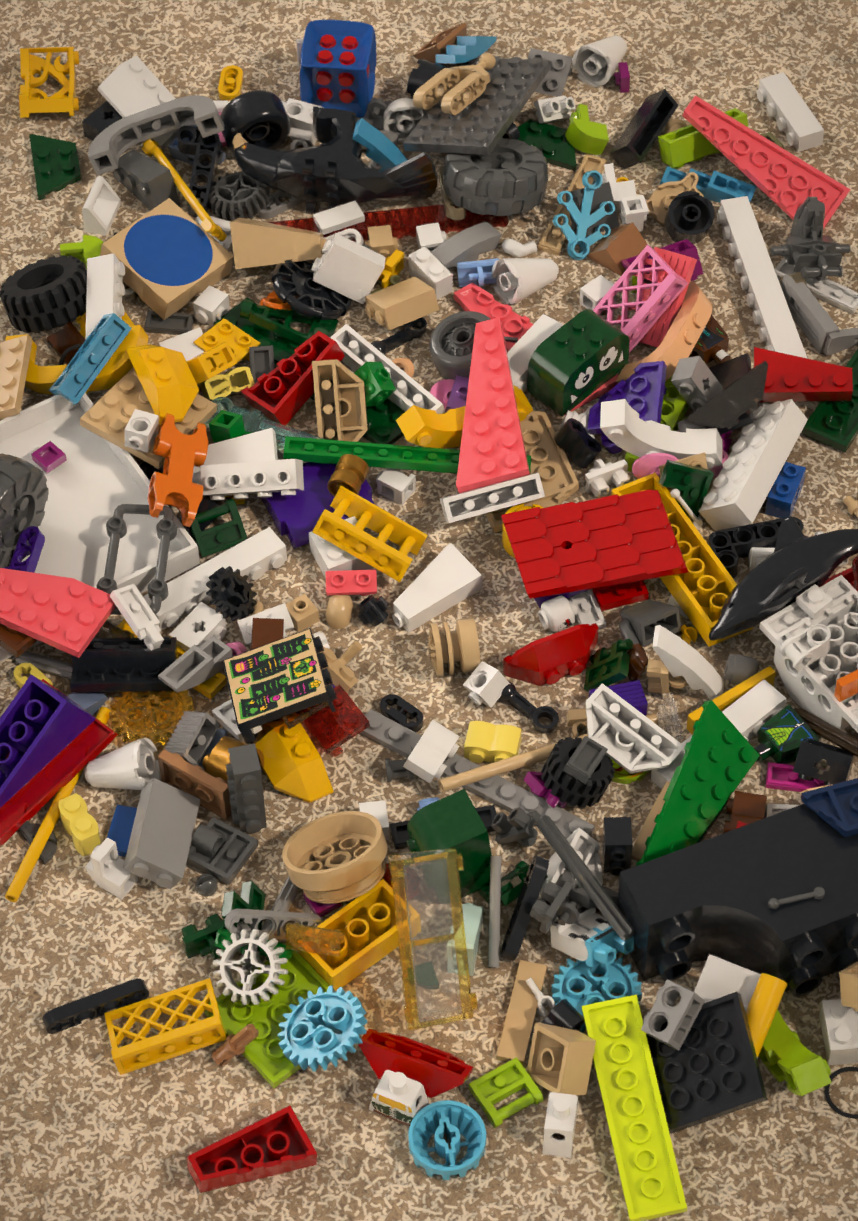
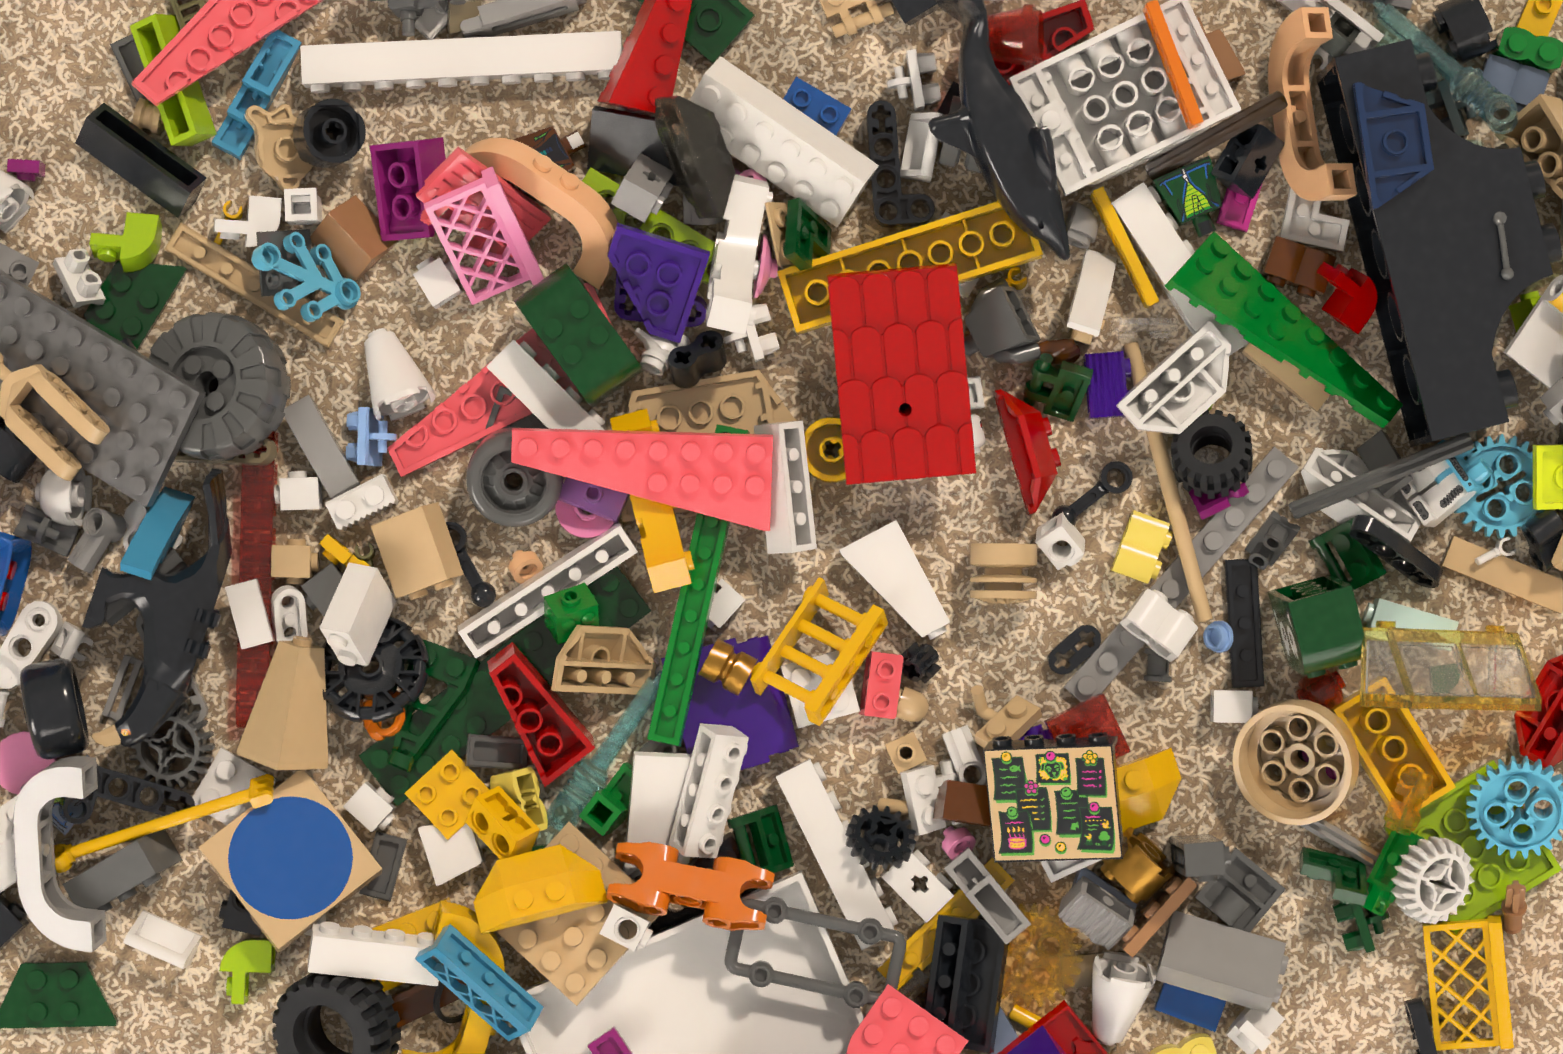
camera: 80 degrees left, 35 degrees up
white hinge [110,584,164,650] -> none
dark grey hinge [196,873,218,897] -> none
light grey beam [224,909,324,941] -> none
light grey bar [488,856,501,967] -> none
white arm [502,239,537,258] -> none
dark grey hips [530,881,579,934] -> none
dark grey tile [563,736,608,784] -> none
tan tile [566,708,588,737] -> none
black brick [602,817,633,876] -> none
white hinge [671,489,703,527] -> none
white piece [779,624,831,671] -> none

